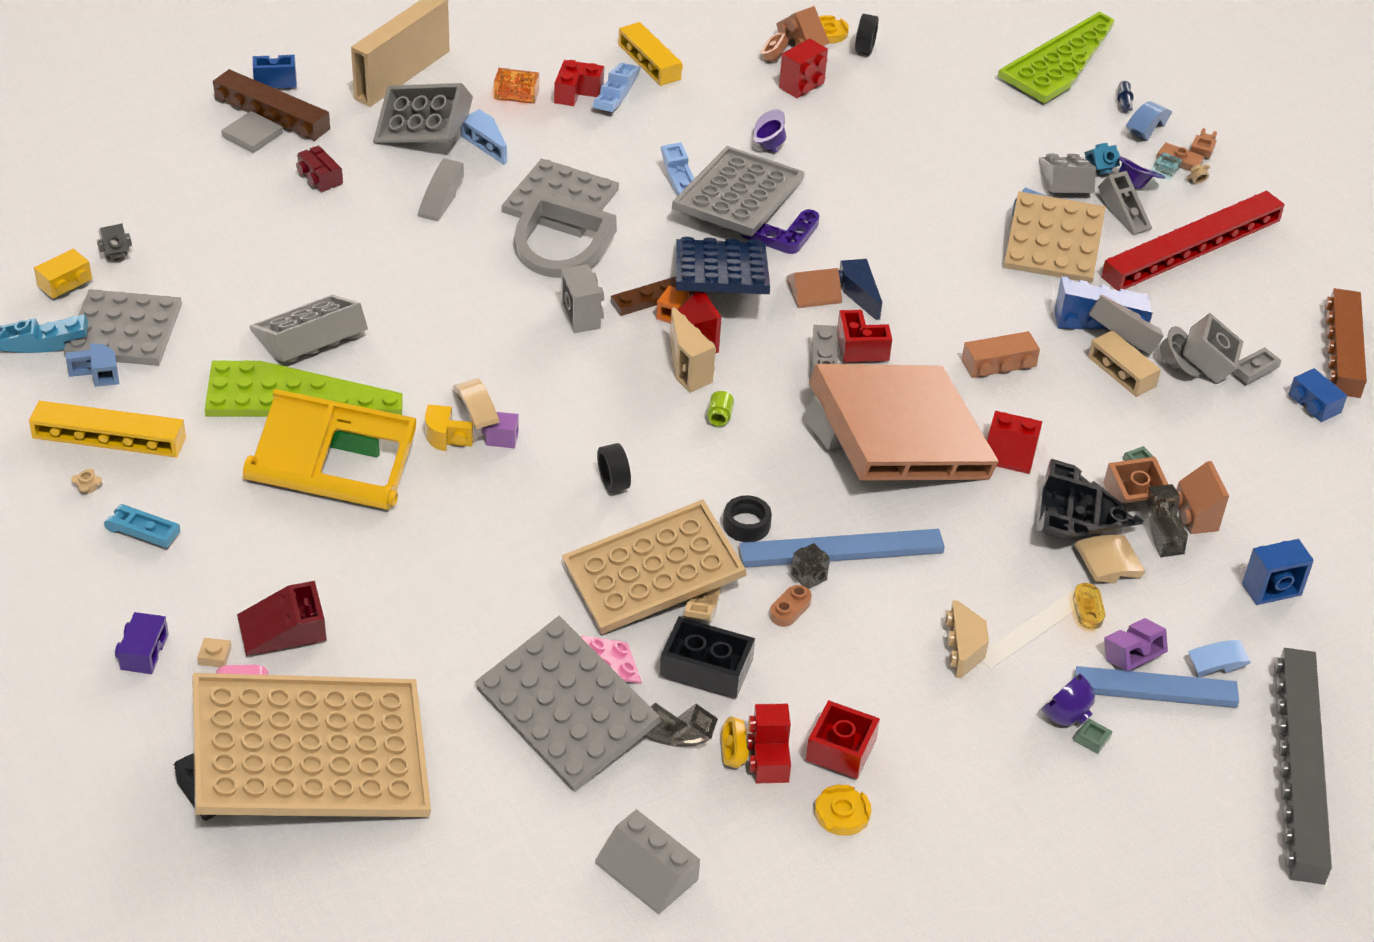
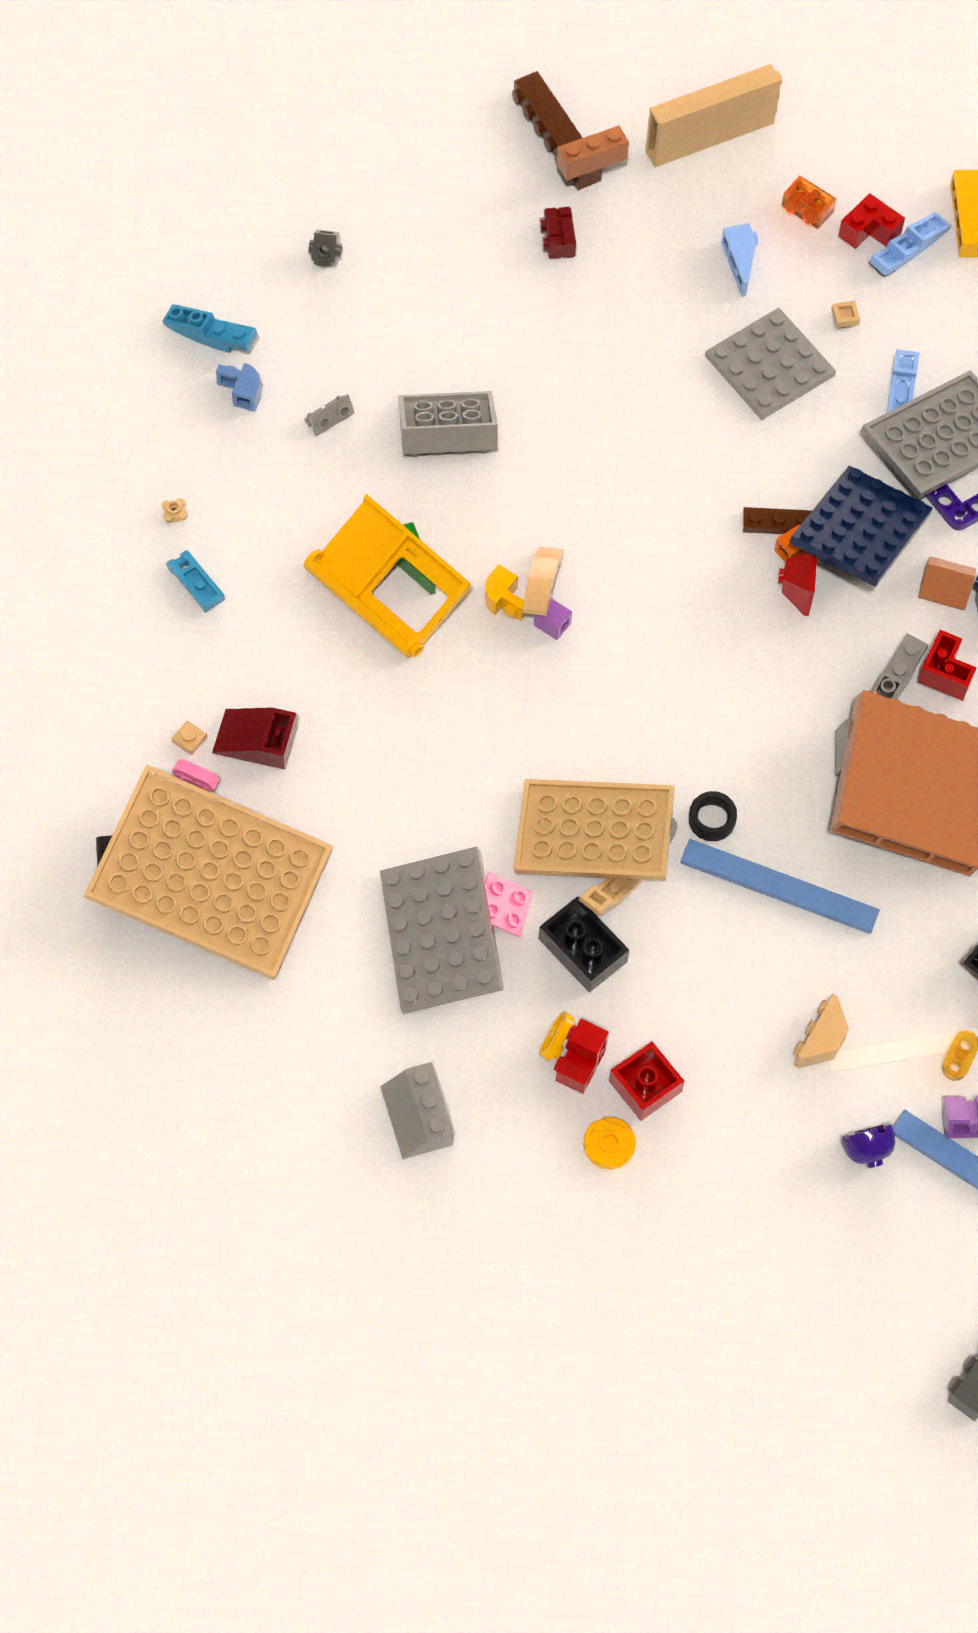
camera: 30 degrees right, 20 degrees up
yellow brick [29,400,186,458] -> none
yellow brick [34,248,92,299] -> none
light grey plate [63,289,182,366] -> none
dark purple brick [115,612,169,674] -> none
lime wing [204,360,403,417] -> none
light grey tile [221,111,283,152] -> none
blue brick [252,55,297,89] -> none
light grey slope [373,83,473,143] -> none
light grey slope [418,158,464,221] -> none
light grey window [516,191,617,278] -> none
light grey brick [561,264,604,333] -> none
black tyre [597,443,631,493] -> none
clear smoke brick [643,703,718,747] -> none
tan slope [670,307,716,393] -> none
lime brick [707,391,734,426] -> none
nougat plate [770,585,812,627] -> none
clear smoke brick [791,543,830,589] -> none
sand green tile [1074,718,1113,754] -> none
none -> light grey hinge [304,394,354,436]
none -> nougat brick [556,125,629,181]
none -> tan plate [831,301,860,328]

